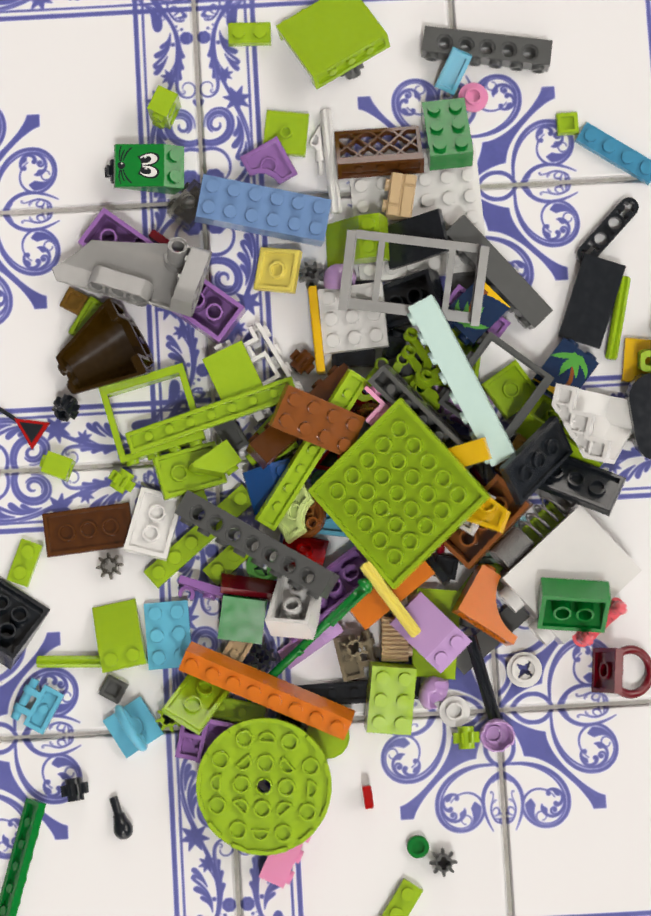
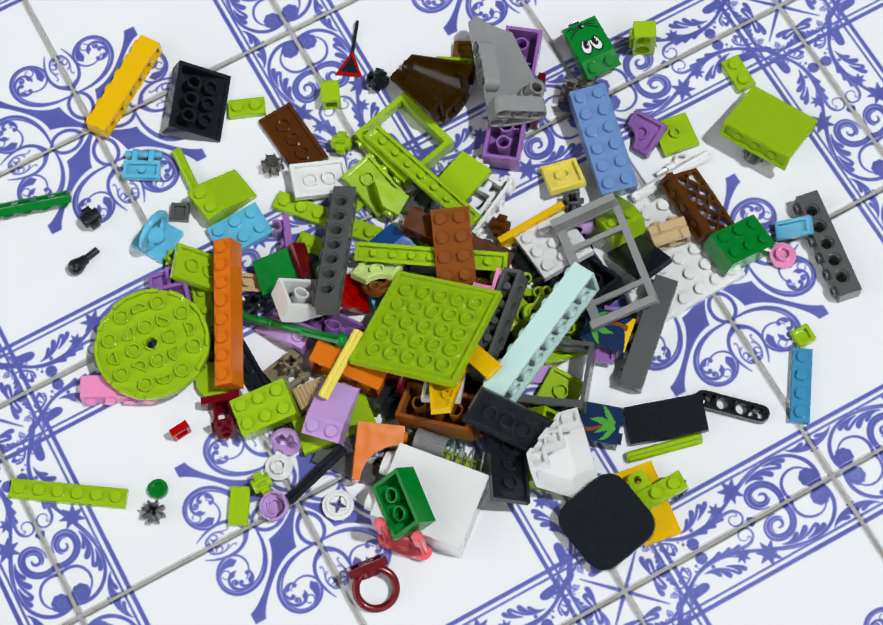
camera: 70 degrees right, 15 degrees down
none -> dark red tile [200,390,241,440]
none -> lime tile [228,486,251,527]

